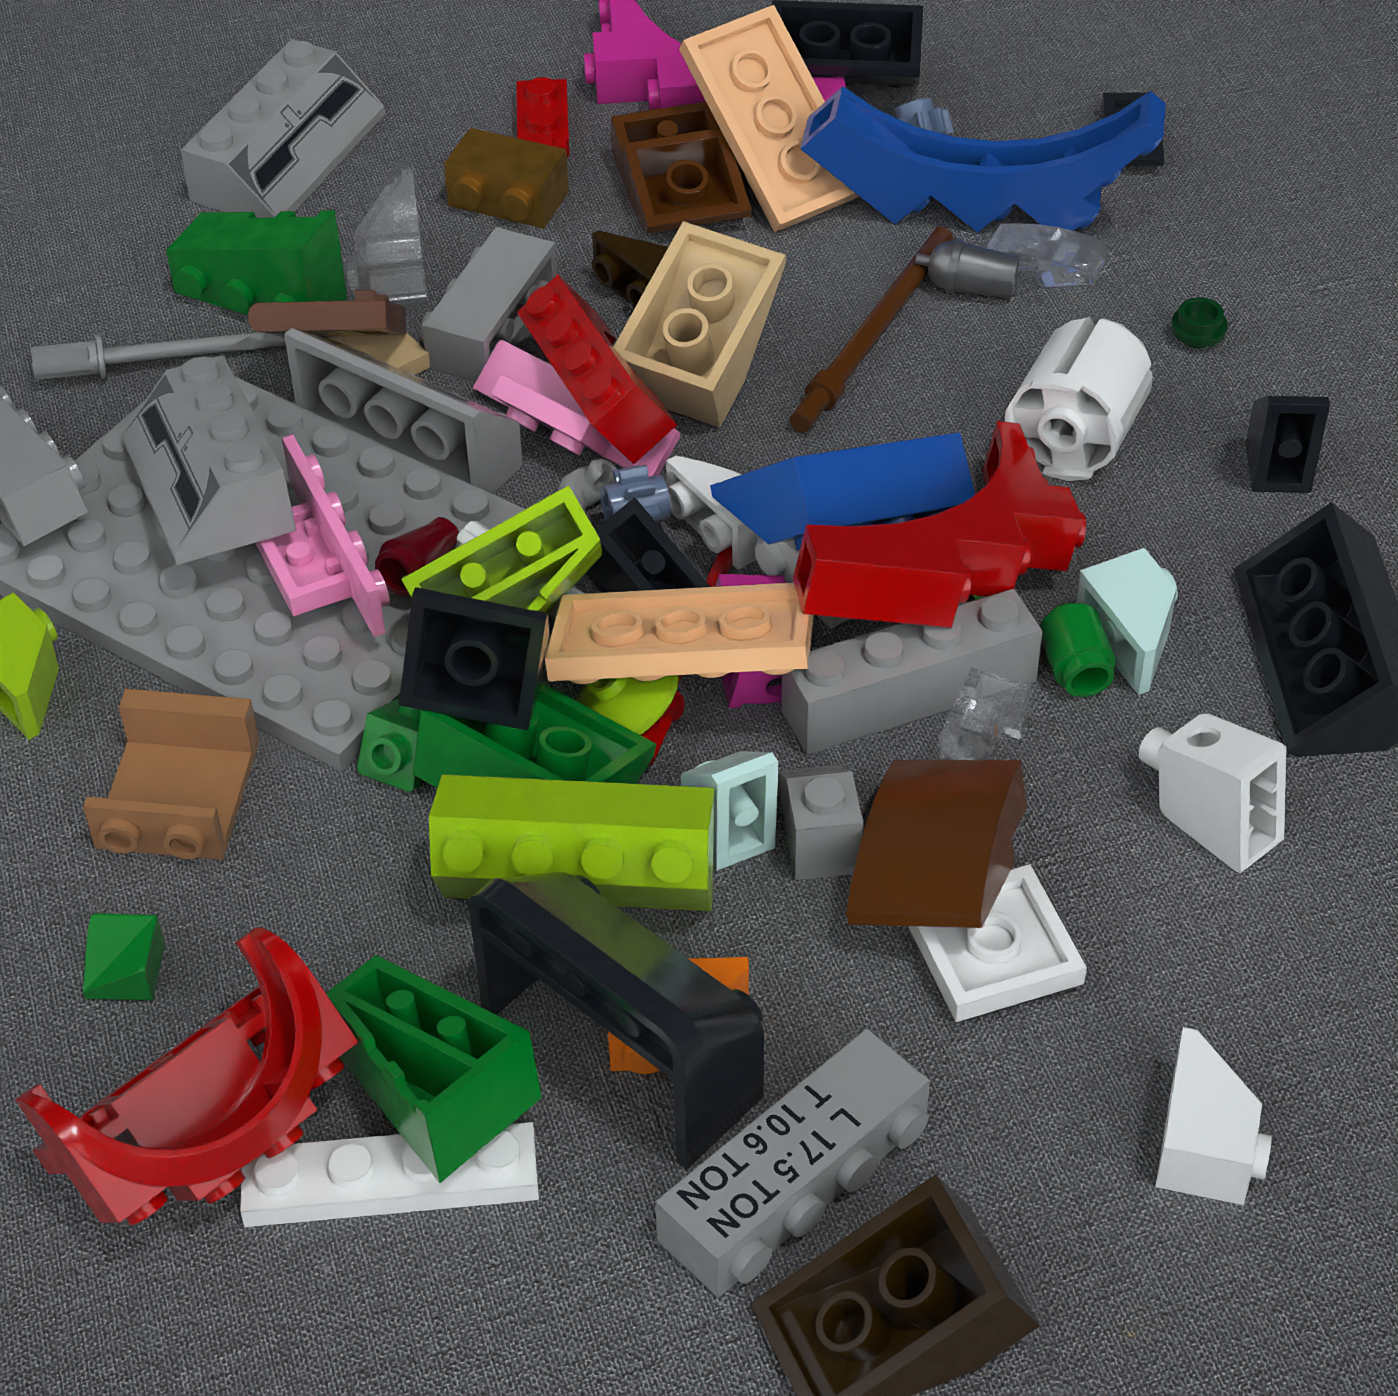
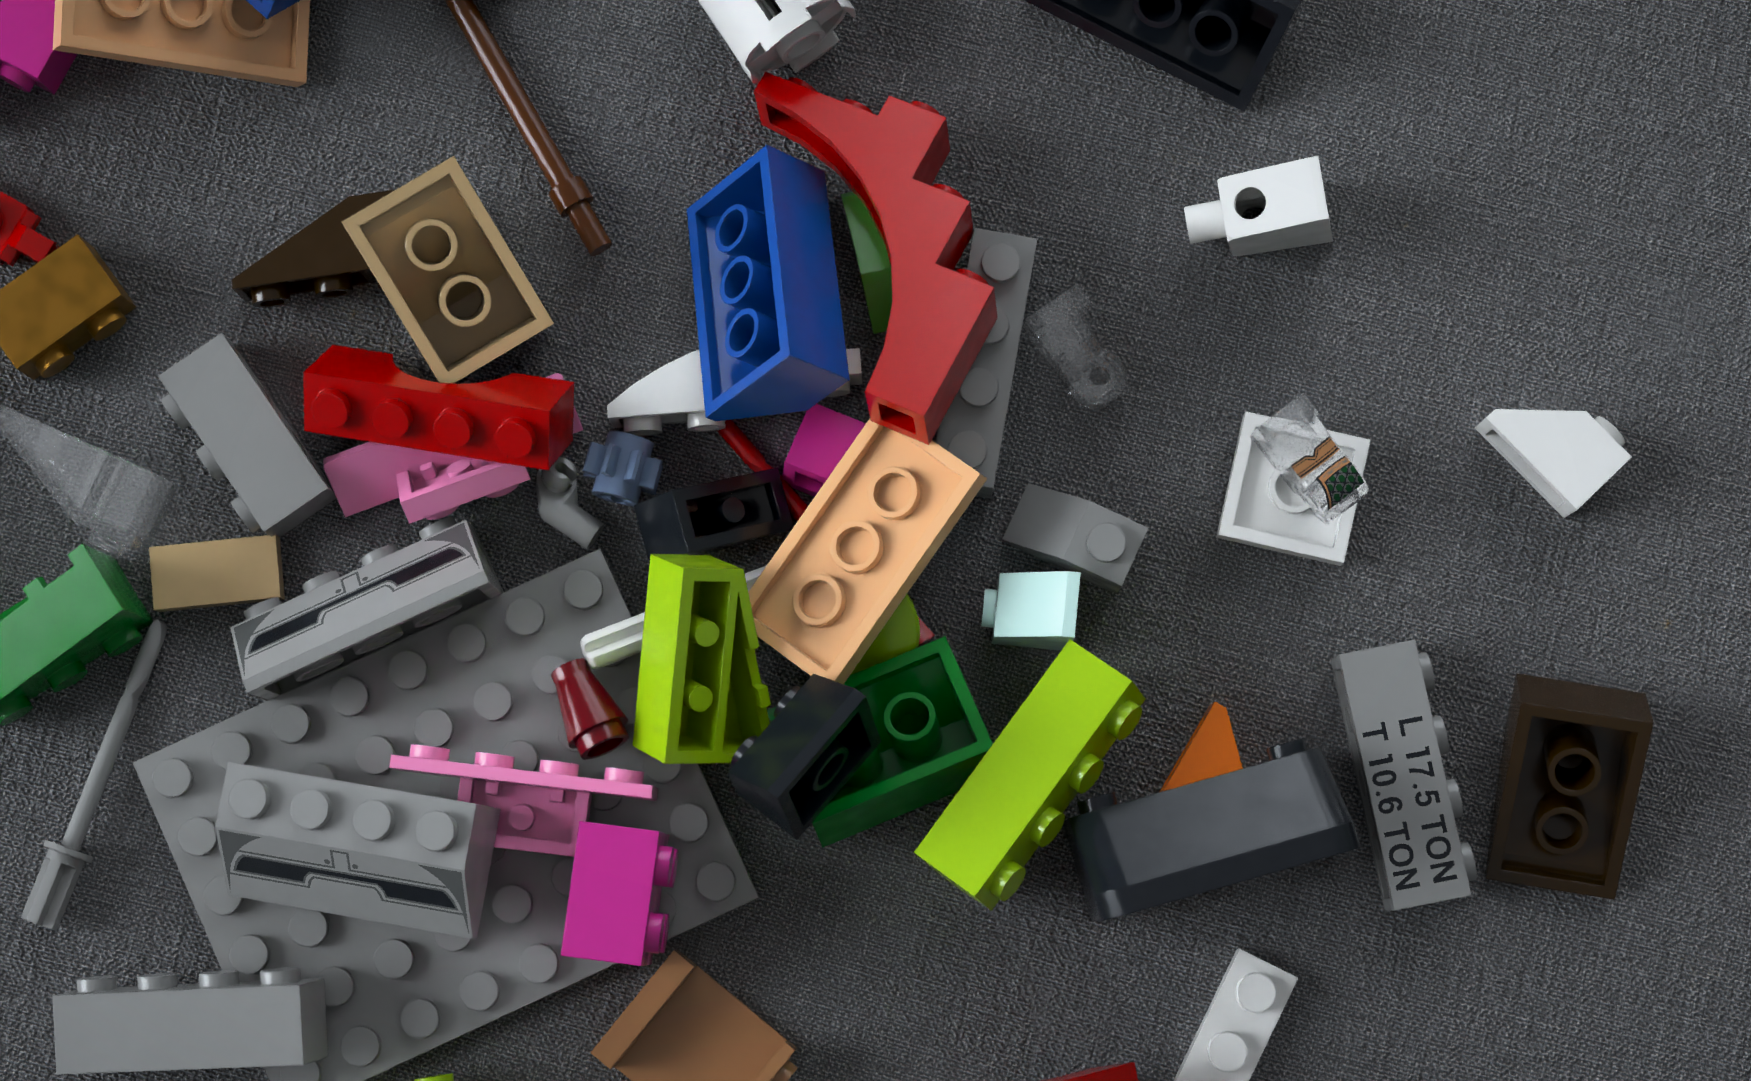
camera: 55 degrees left, 35 degrees up
reddish brown container [248,290,406,337] -> none
green wedge [326,955,542,1183] -> none
green bracket [357,698,421,792] -> none
reddish brown slope [610,101,751,234] -> none
reddish brown slope [846,760,1027,928] -> none
green brick [1040,603,1116,697] -> none
light aqua slope [1076,548,1178,695] -> none
none -> dark pink brick [561,821,678,966]
none -> clear leg [1250,392,1369,524]

